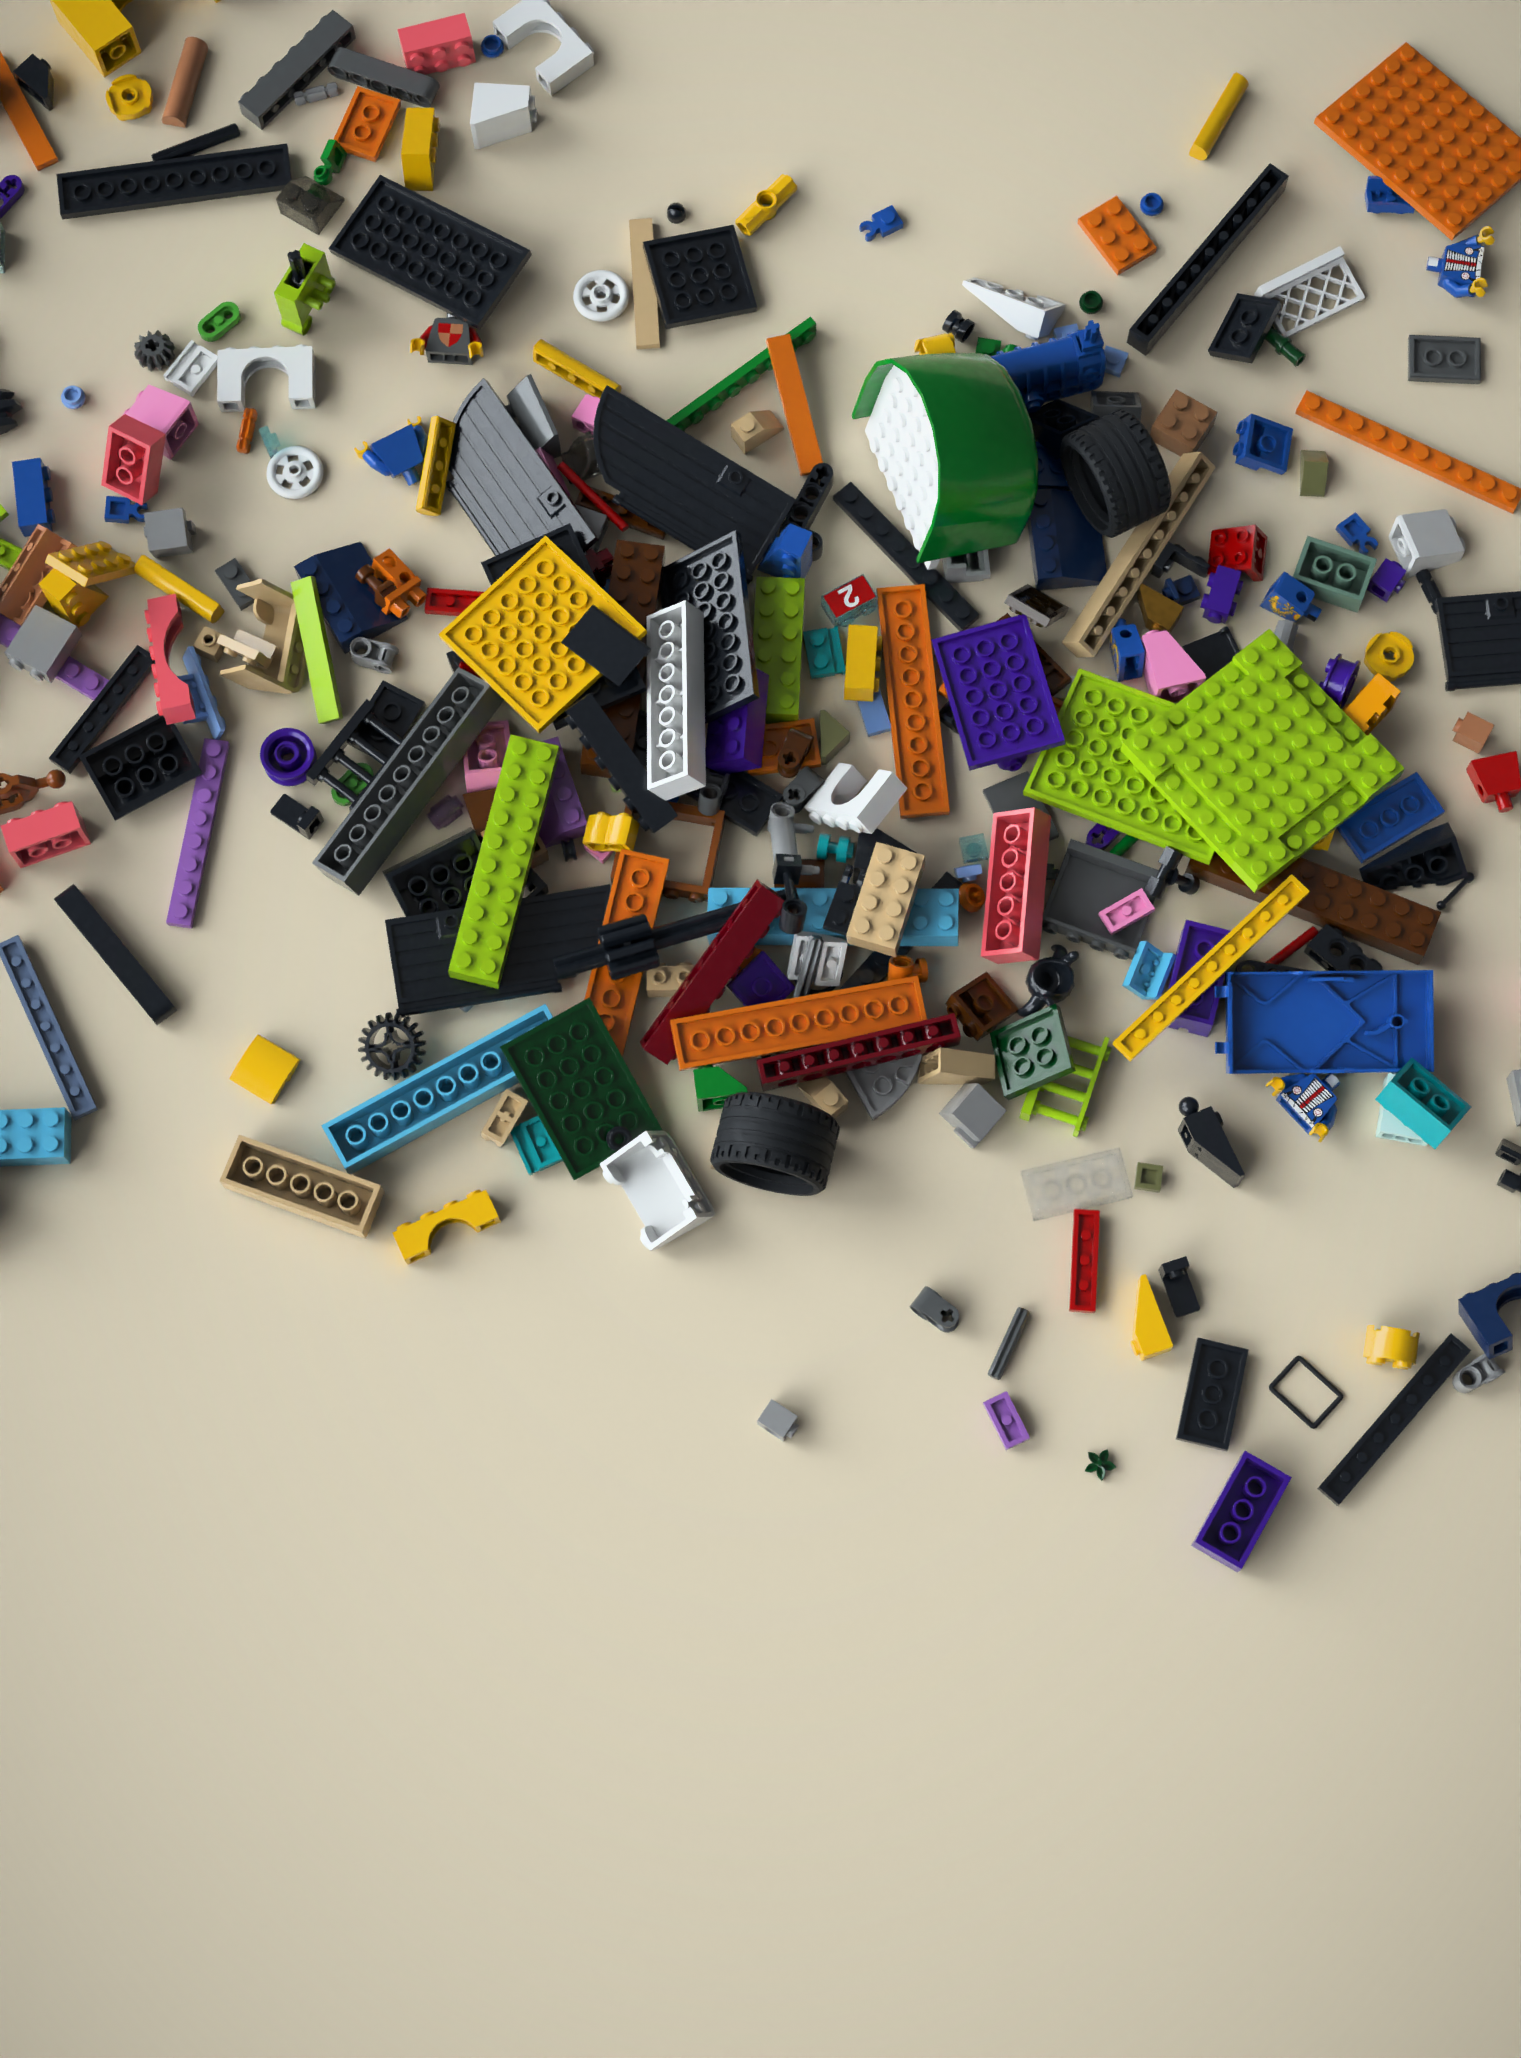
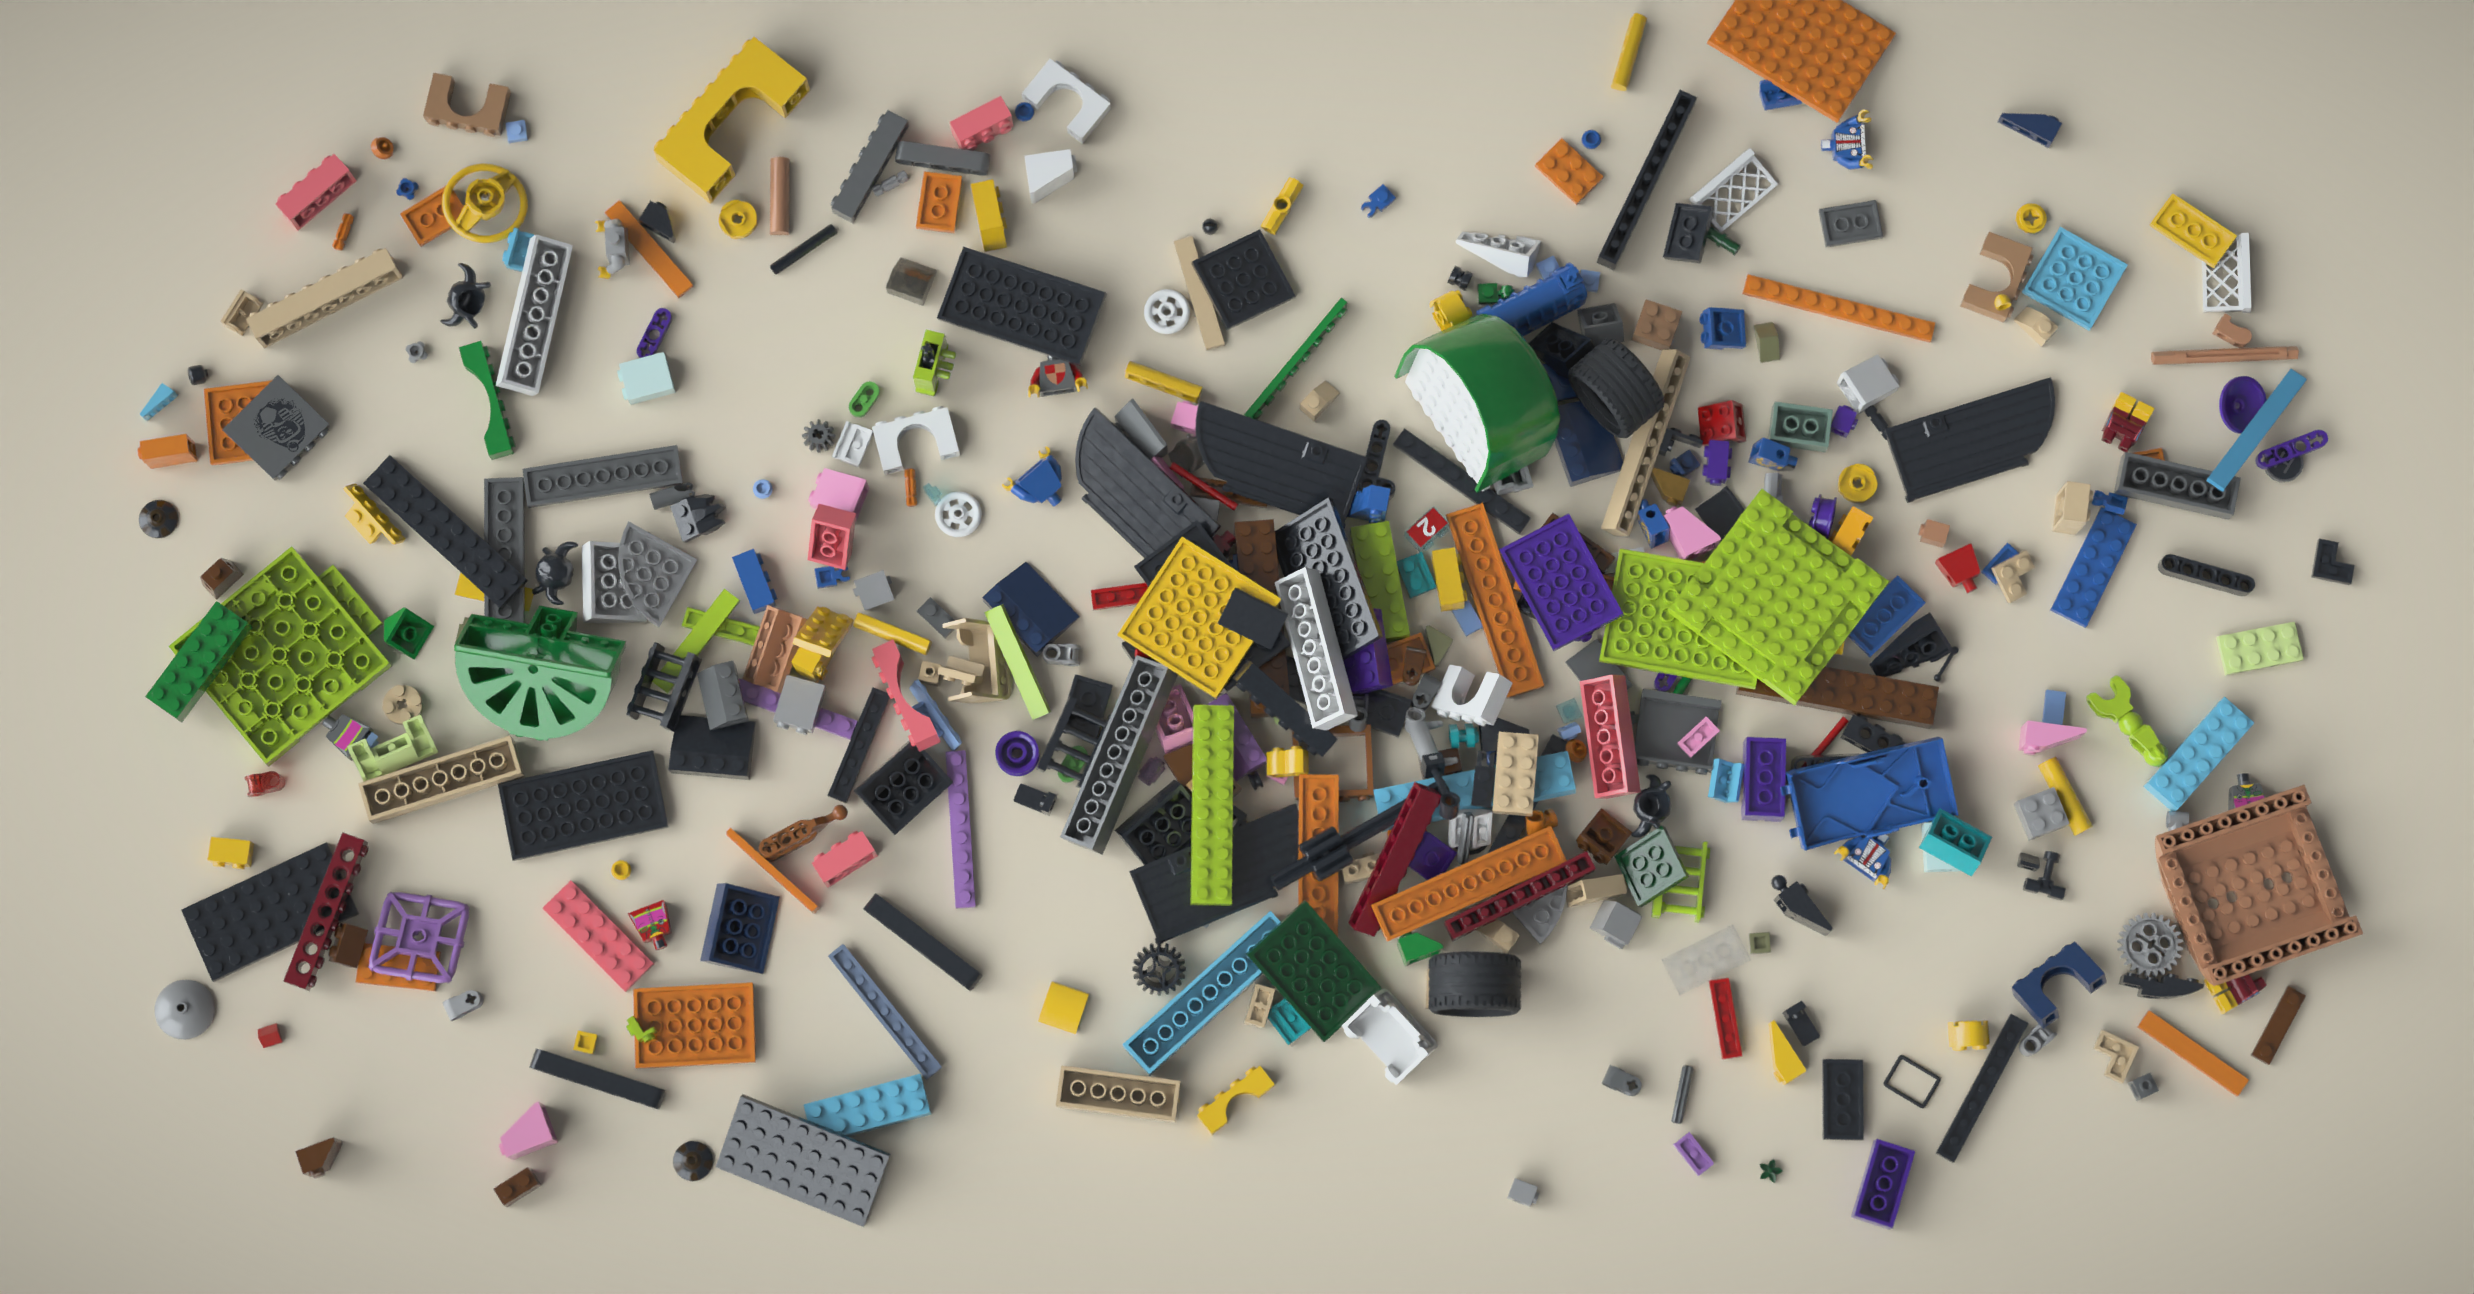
camera: 15 degrees left, 5 degrees up
black plate [57,143,293,220] -> none
green plate [314,139,347,186] -> none
orange hips [355,548,427,619] -> none
yellow brick [416,416,456,516] -> none
black plate [606,1126,632,1151] -> none
orange tile [766,334,823,476] -> none
dark brown plate [1004,584,1069,627] -> none
blue plate [1023,392,1044,413] -> none
dark green plate [1079,291,1103,314] -> none
yellow plate [1113,874,1310,1062] -> none
black bar [1143,846,1200,899] -> none
blue plate [1335,512,1378,555] -> none

